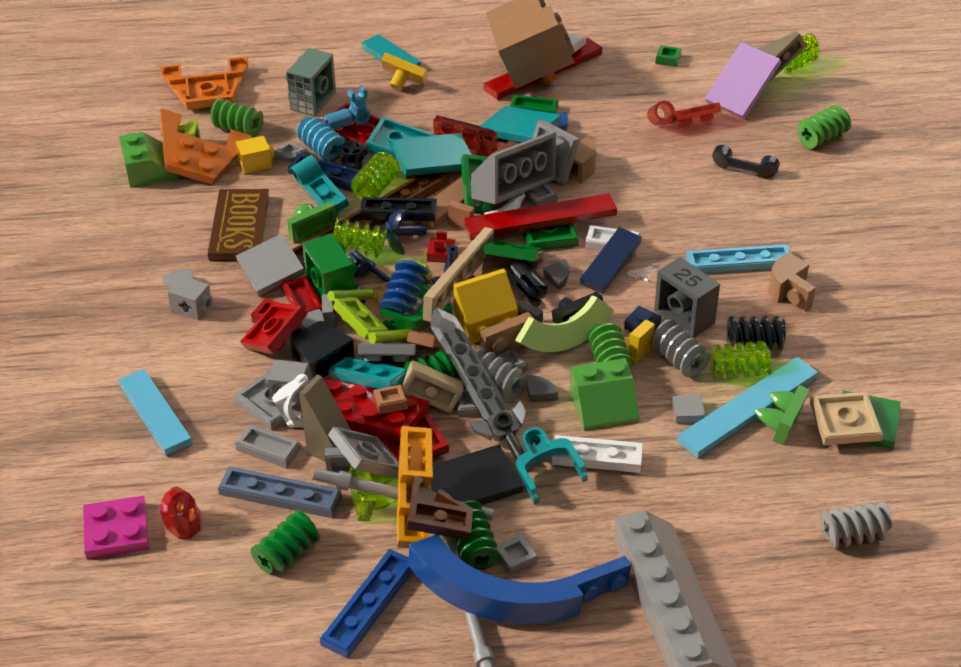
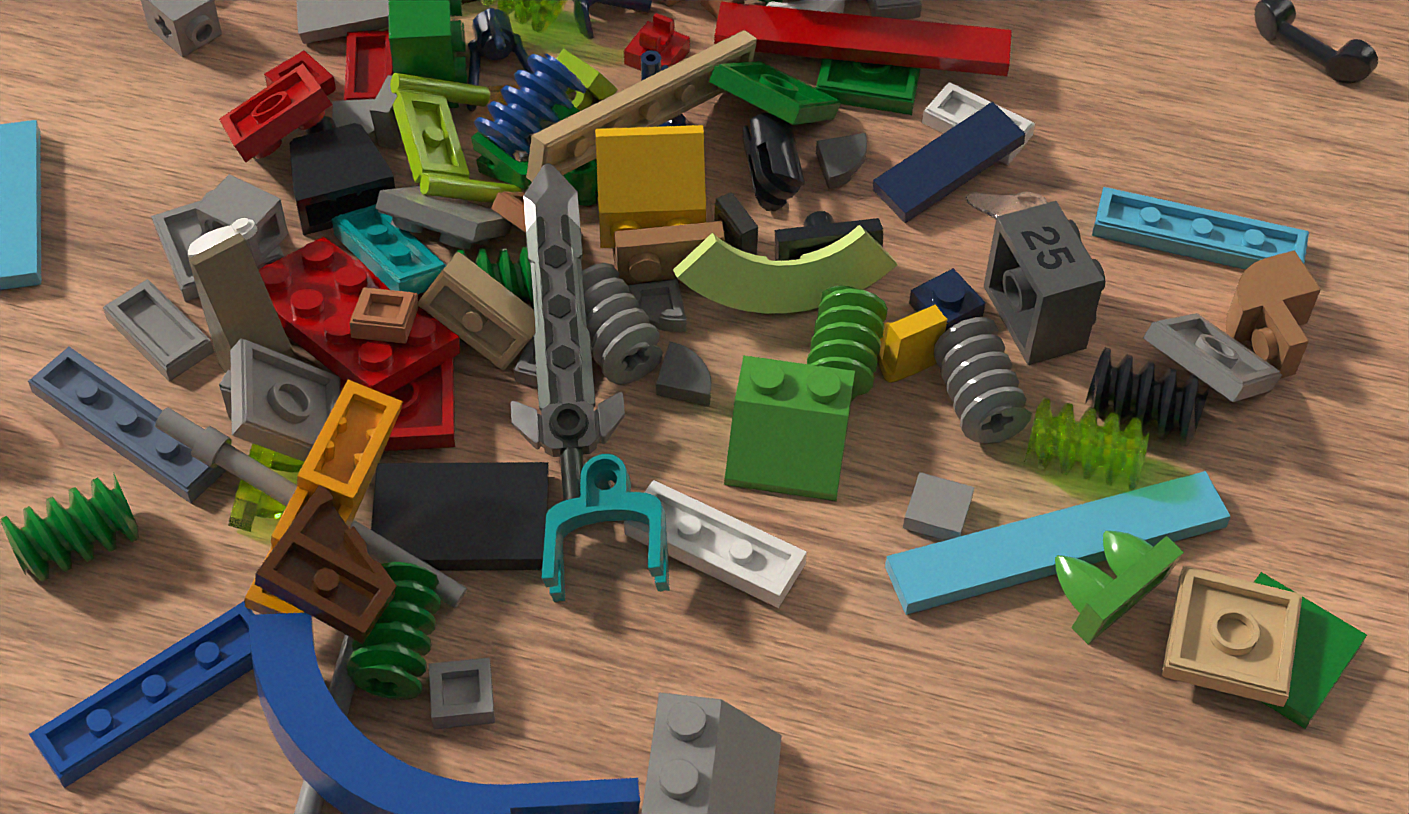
camera: 20 degrees right, 10 degrees up
none -> light grey tile [1143,313,1282,402]

